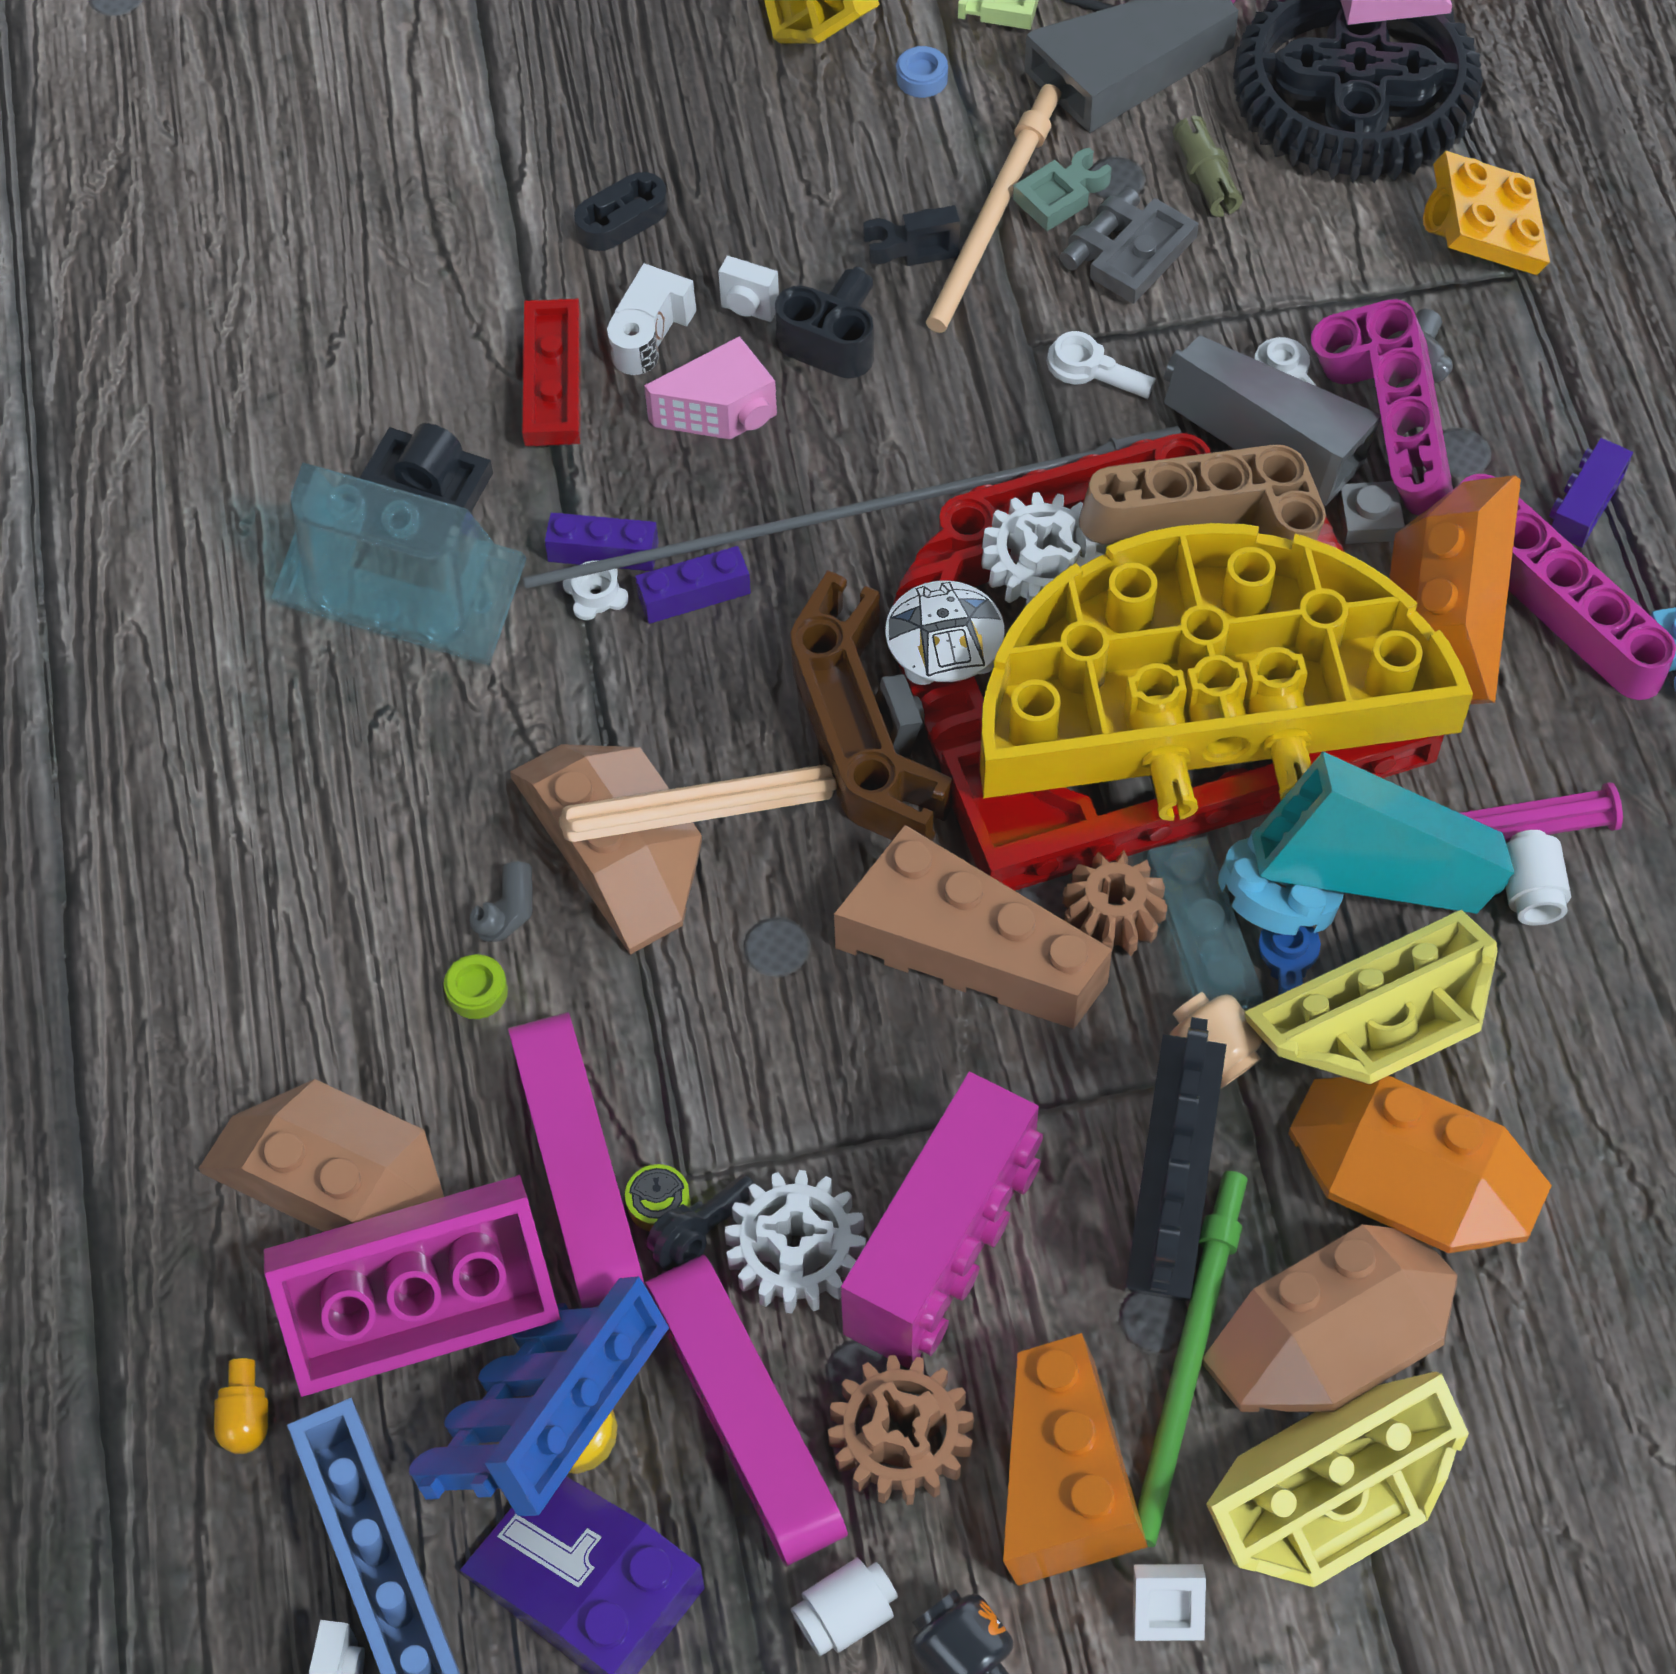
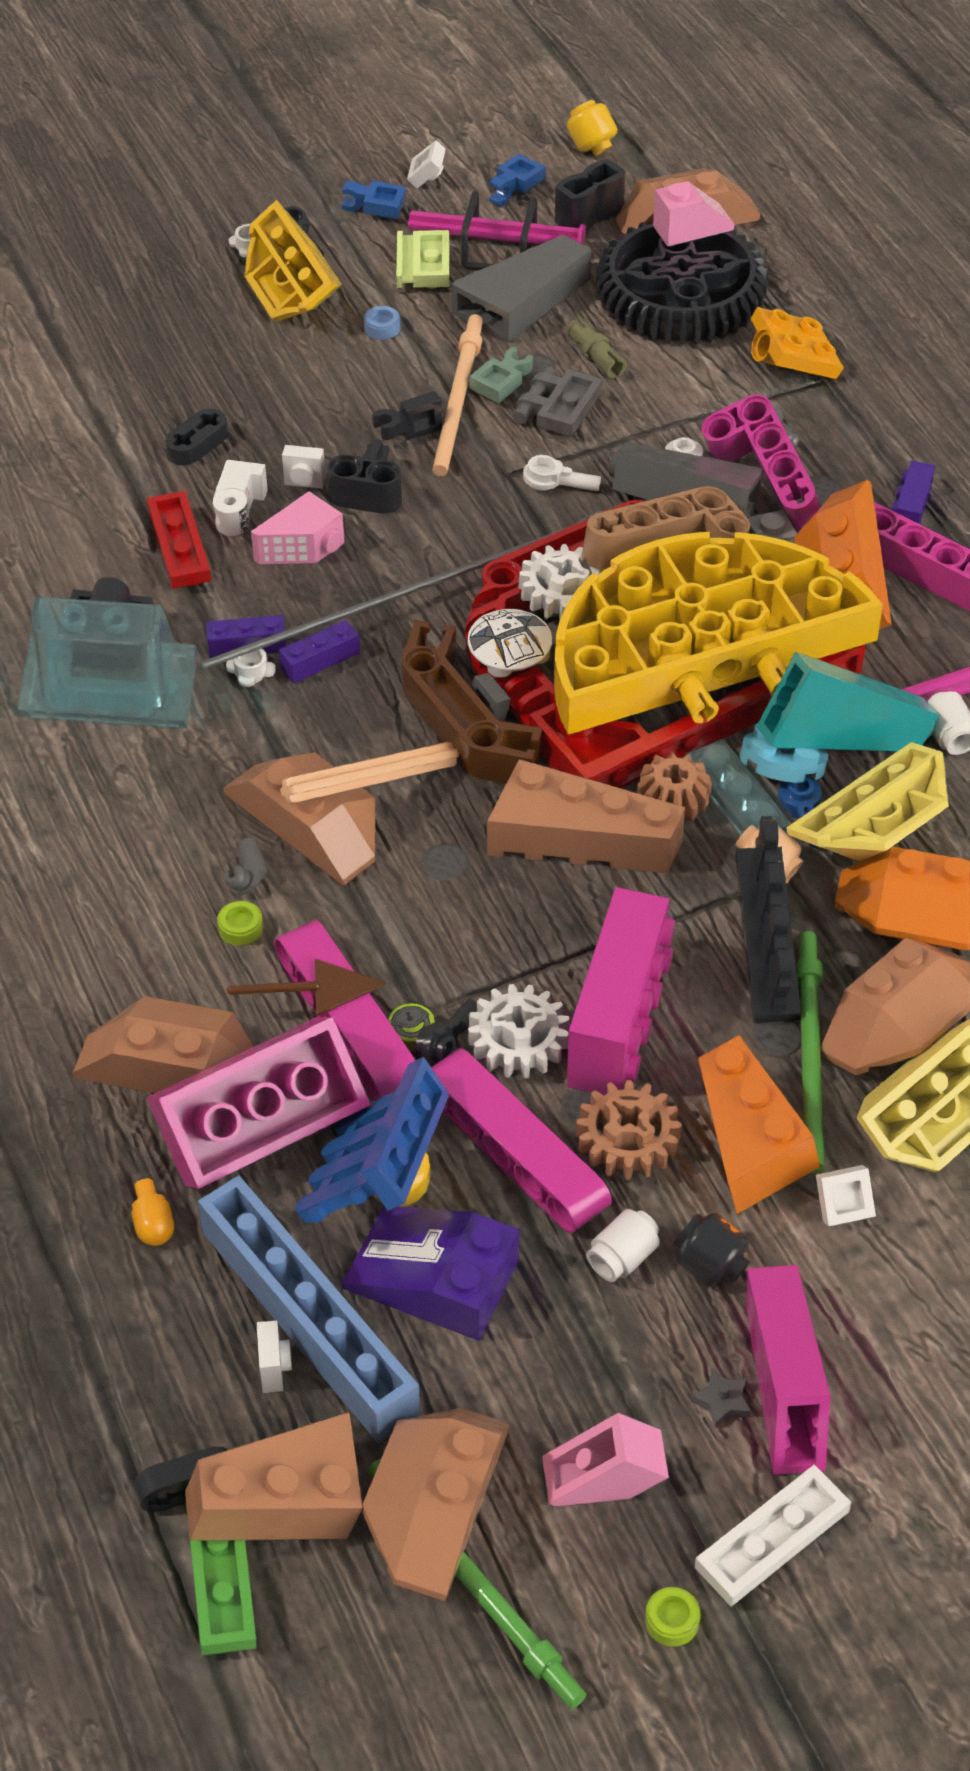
camera: 15 degrees left, 10 degrees down
none -> reddish brown piece [227,958,386,1017]

